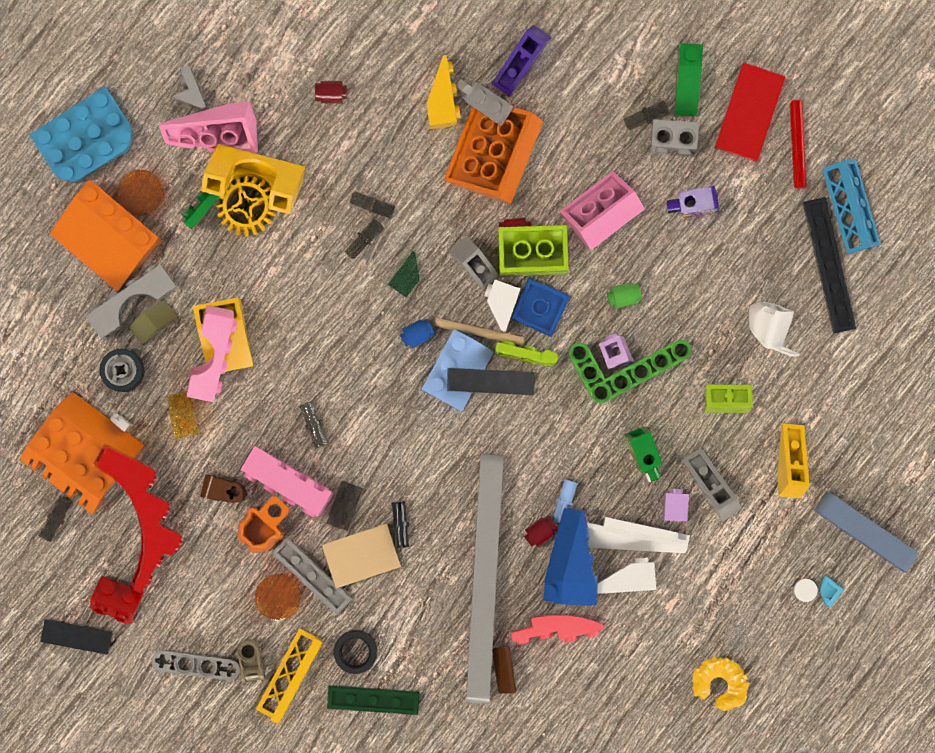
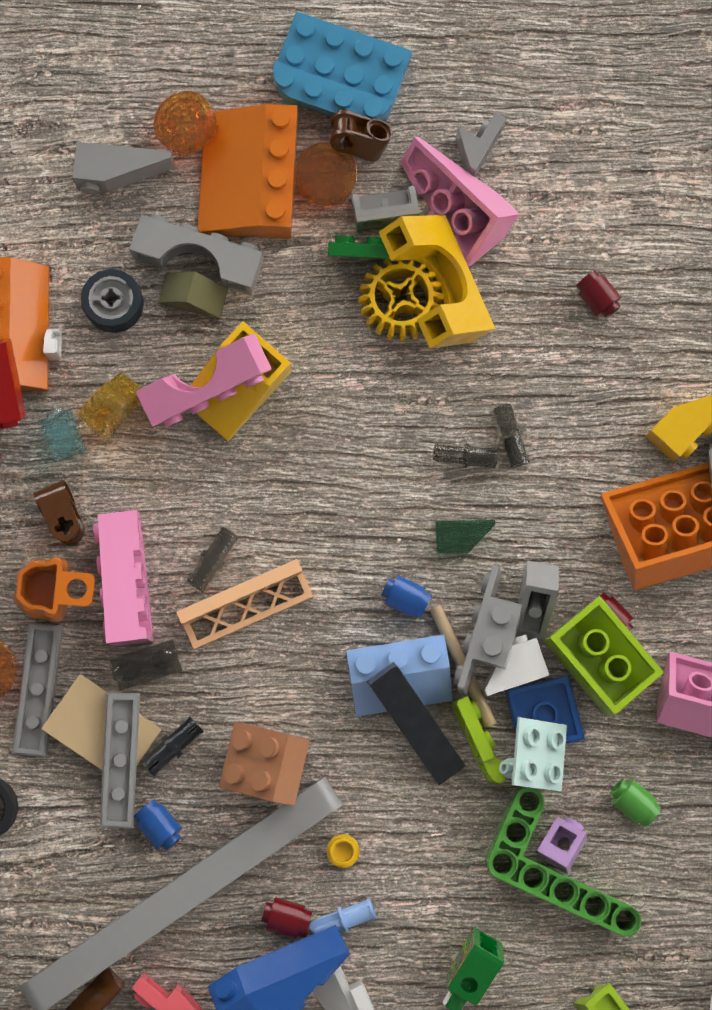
camera: 45 degrees right, 5 degrees down
none -> clear light blue brick [39,408,88,462]
none -> light grey slope [72,142,174,194]
none -> light grey tile [100,692,140,828]
none -> blue brick [134,799,182,851]
none -> clear orange tile [153,91,218,157]
none -> light nougat fence [177,559,313,650]
none -> nougat brick [219,721,310,805]
none -> yellow plate [327,834,360,868]
none -> reddish brown piece [330,110,393,162]
none -> light grey hinge [351,186,420,232]
none -> light grey bracket [454,565,523,696]
none -> light aqua hinge [499,717,567,791]

